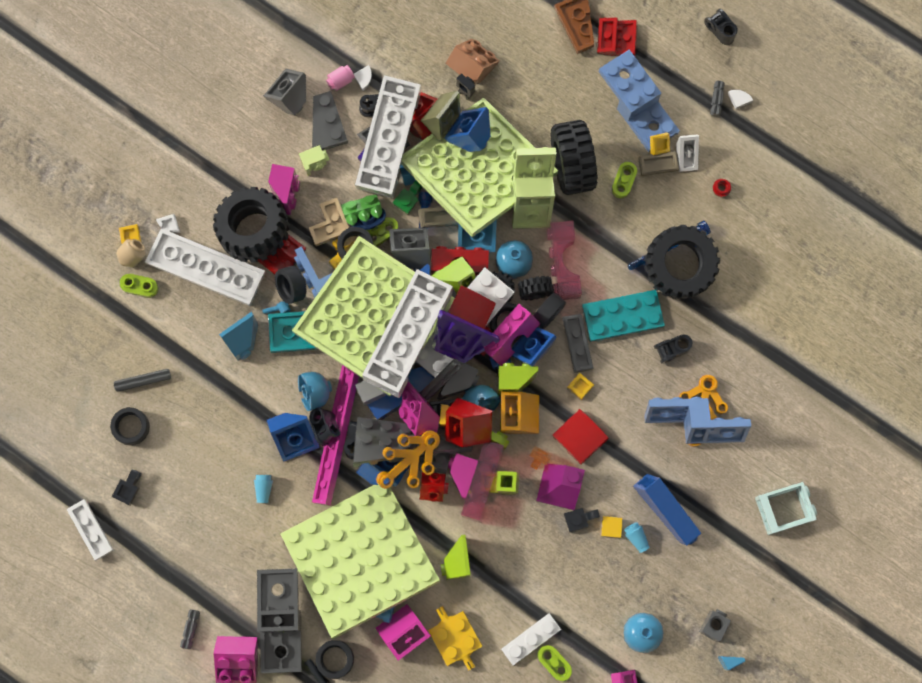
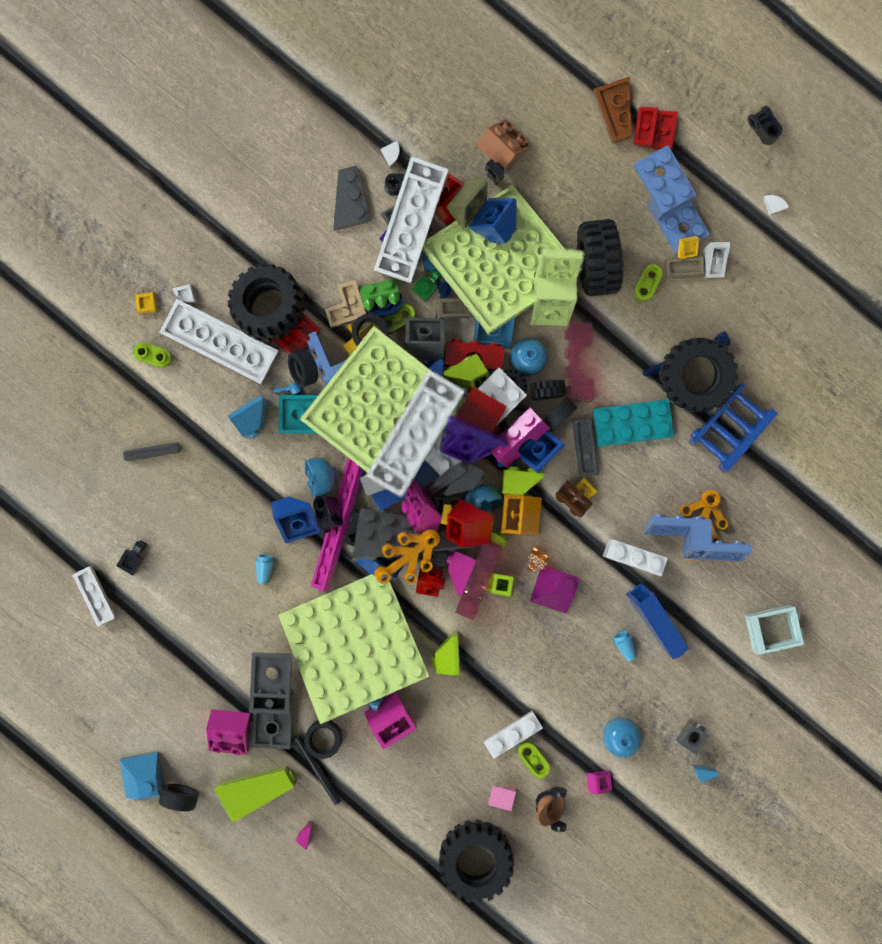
camera: 10 degrees right, 10 degrees up
black tyre [110,407,150,446] -> none
tan head [116,239,145,267] -> none
dark grey axle [180,609,200,650] -> none
dark grey slope [263,69,306,116] -> none
dark pink slope [268,164,300,215] -> none
yellowish green brick [299,145,329,176] -> none
bright pink brick [326,65,355,91] -> none
yellow plate [428,606,482,671] -> none
red slope [552,409,609,465] -> none
black plate [564,508,600,533] -> none
yellow tile [601,516,623,538] -> none
black piece [654,334,693,364] -> none
dark grey axle [710,80,725,116] -> none
red plate [712,179,731,197] -> none
none -> reddish brown hips [555,480,593,518]
none -> white arch [603,539,667,576]
none -> blue fence [688,383,778,472]

